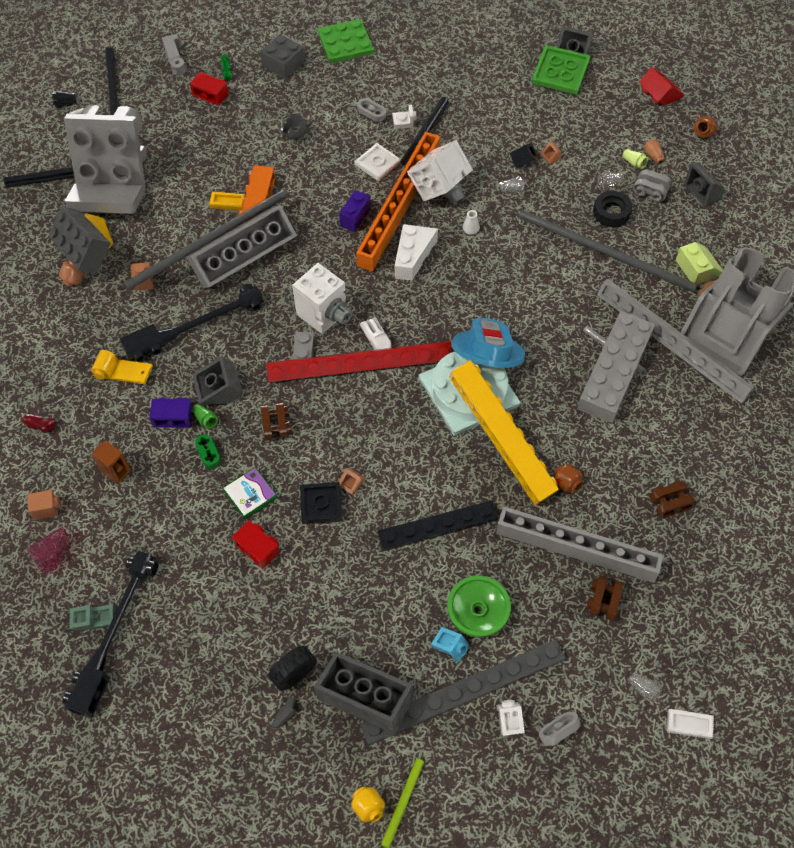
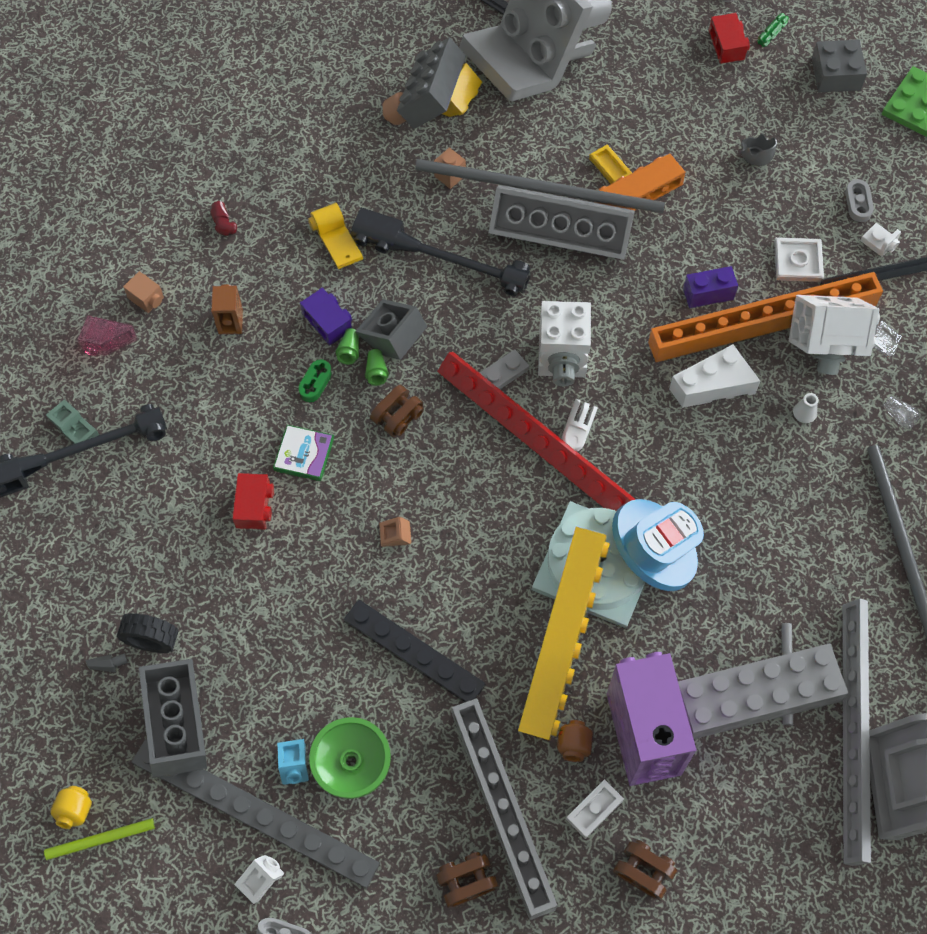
camera: 50 degrees right, 5 degrees up
black plate [300,482,342,524] -> none
none -> bright green cone [365,349,389,386]
none -> white plate [566,779,624,839]
none -> medium lavender gear [607,652,696,786]

